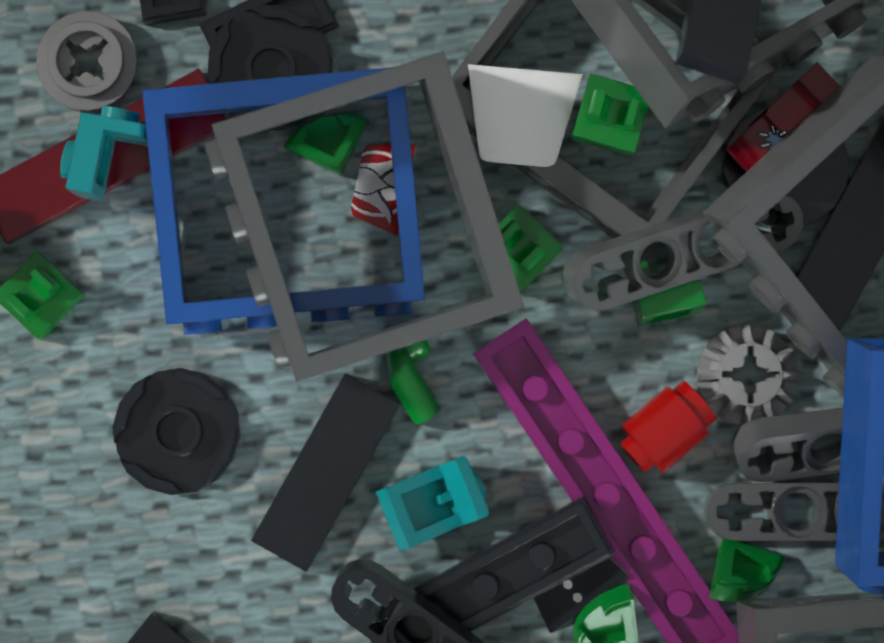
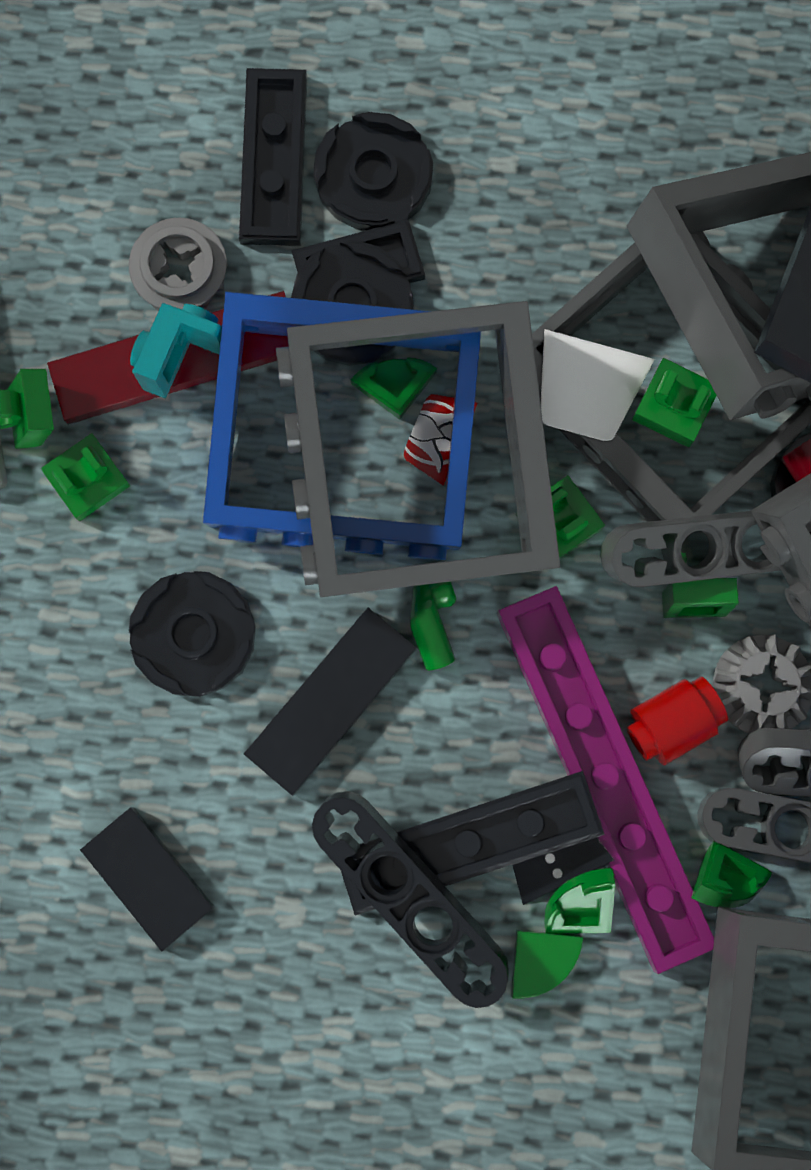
camera: 10 degrees right, 5 degrees down
teal bracket [375,456,489,551] -> none

